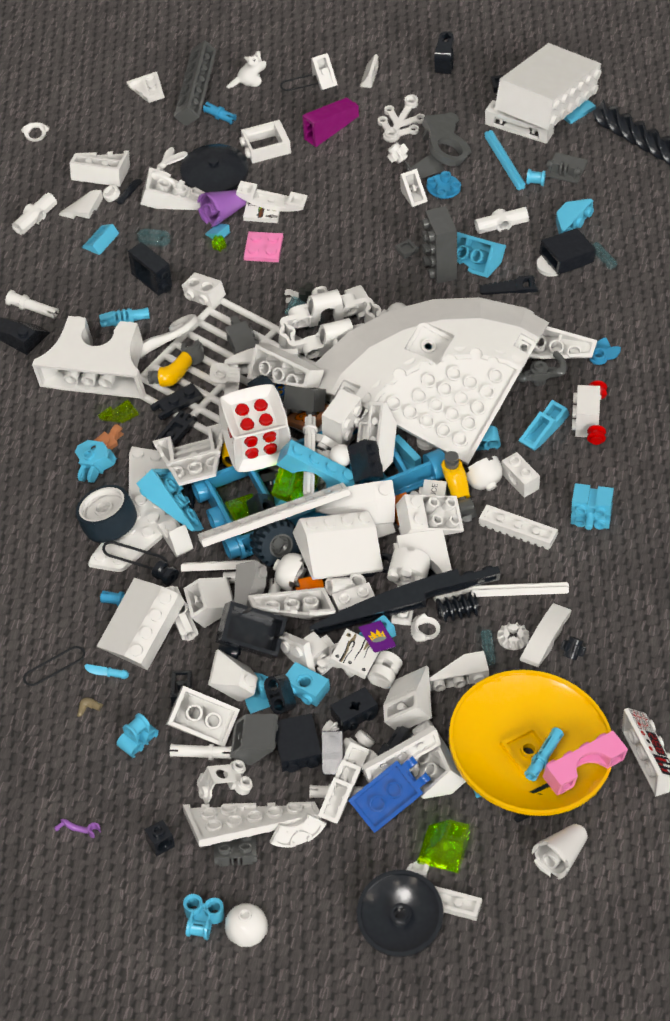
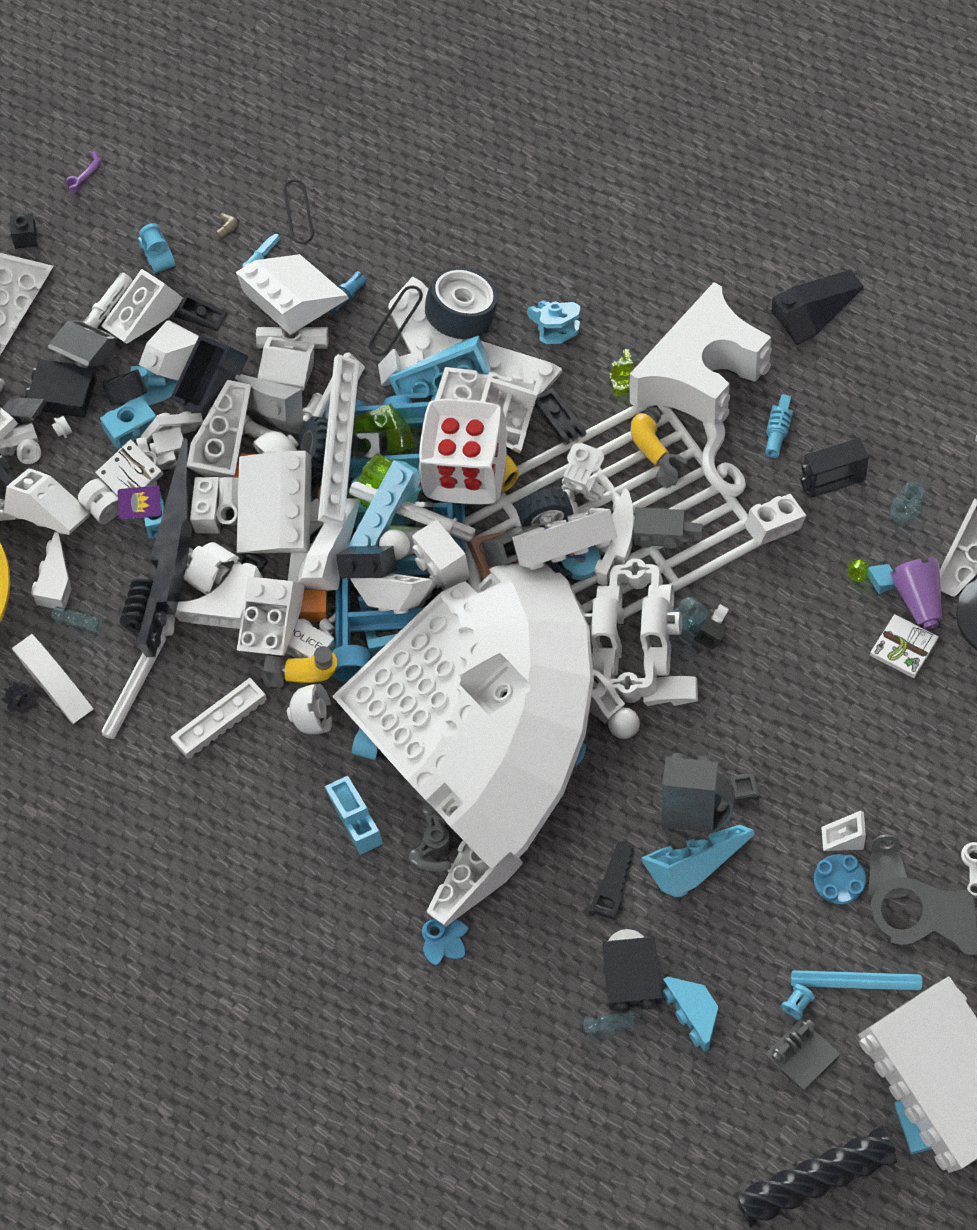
camera: 115 degrees right, 10 degrees up
white pin [5,290,59,319] -> none
medium azure slope [82,224,119,255] -> none
nougat plate [93,424,124,450] -> none
black hinge [150,383,202,420] -> none
black wheel [151,560,179,586] -> none
white piece [197,760,253,804] -> none
white slope [236,181,308,212] -> none
bright pink plate [244,232,283,262] -> none
black brick [330,687,378,732] -> none
white gear [387,142,408,164] -> none
white piece [411,613,440,642] -> none
white piece [474,207,529,234] -> none
white gear [497,622,529,650] -> none
white brick [501,452,540,498] -> none
medium azure brick [571,483,614,530] -> none
white brick [572,380,607,445] -> none

